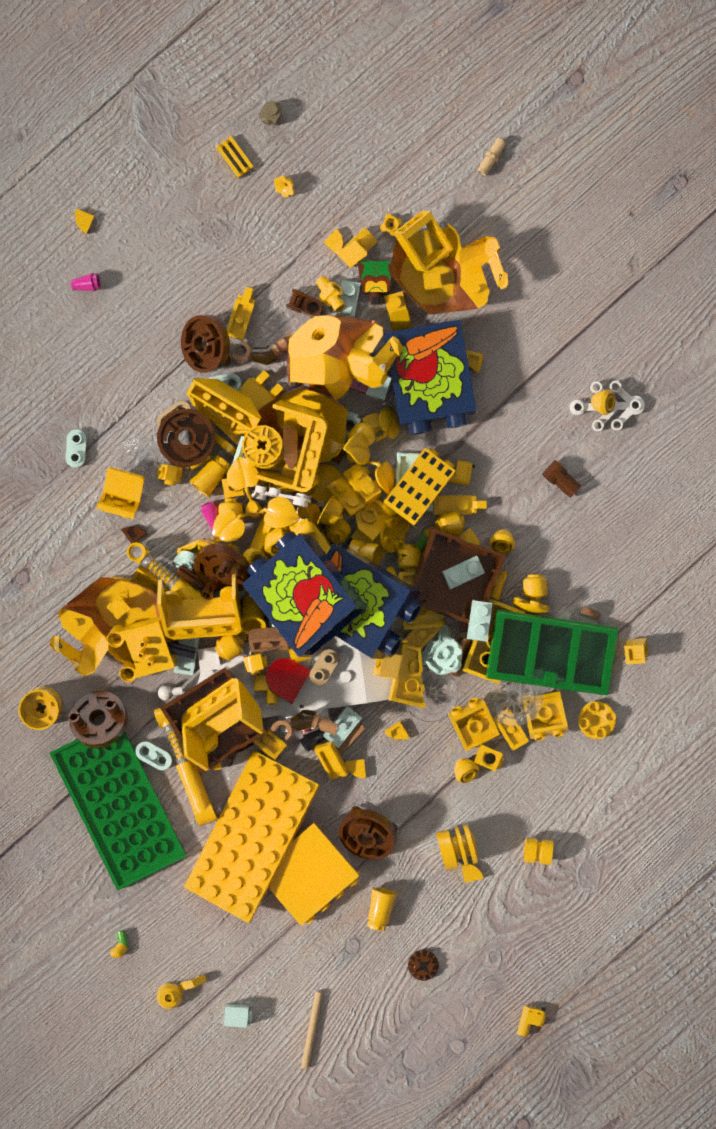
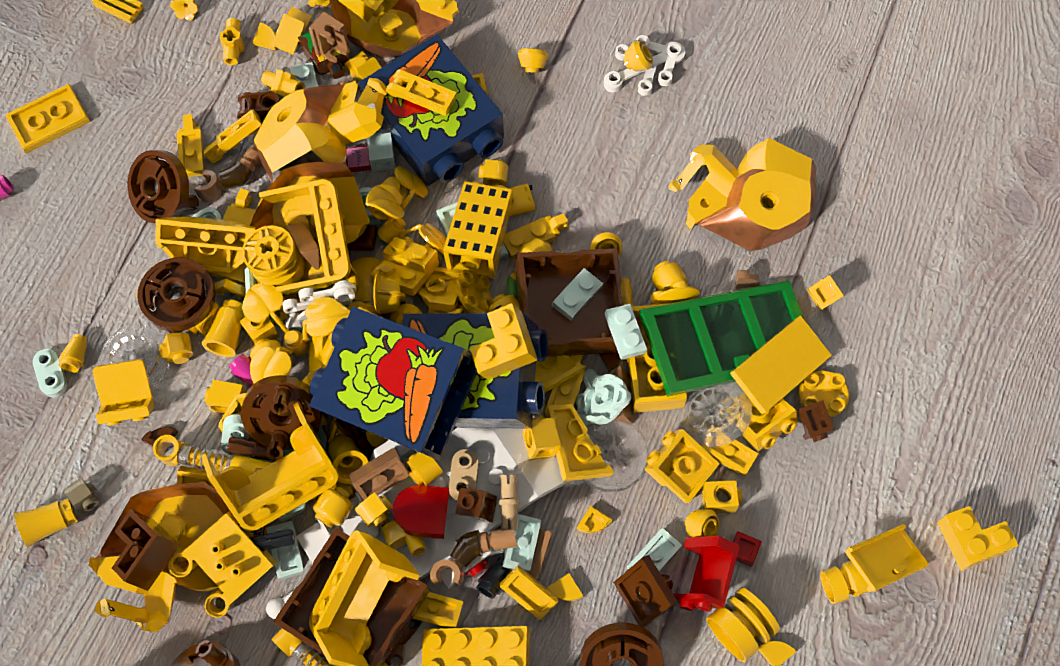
camera: 25 degrees left, 20 degrees down
reddish brown piece [542,460,581,498] -> none
none -> yellow tile [5,84,90,154]
none -> yellow plant [14,498,78,547]
none -> yellow cone [58,334,88,373]
none -> dark tan plate [63,477,100,514]
none -> reddish brown brick [112,509,180,591]
none -> yellow hinge [203,110,262,164]
none -> yellow brick [204,379,247,414]
none -> yellow axle [220,18,245,66]
none -> medium nougat hinge [309,12,350,63]
none -> yellow plate [386,70,457,116]
none -> reddish brown bracket [455,488,497,523]
none -> yellow brick [470,303,538,380]
none -> yellow plate [479,159,509,187]
none -> tan pin [499,475,519,529]
none -> yellow cone [518,48,549,73]
none -> reddish brown tile [613,555,678,628]
none -> light aqua plate [627,528,682,572]
none -> yellow piece [668,138,816,251]
none -> red panel [673,536,740,612]
none -> yellow tile [730,315,832,414]
none -> red tile [733,531,762,567]
none -> reddish brown bracket [797,400,834,442]
none -> yellow door [845,524,929,592]
none -> yellow brick [937,506,1019,571]

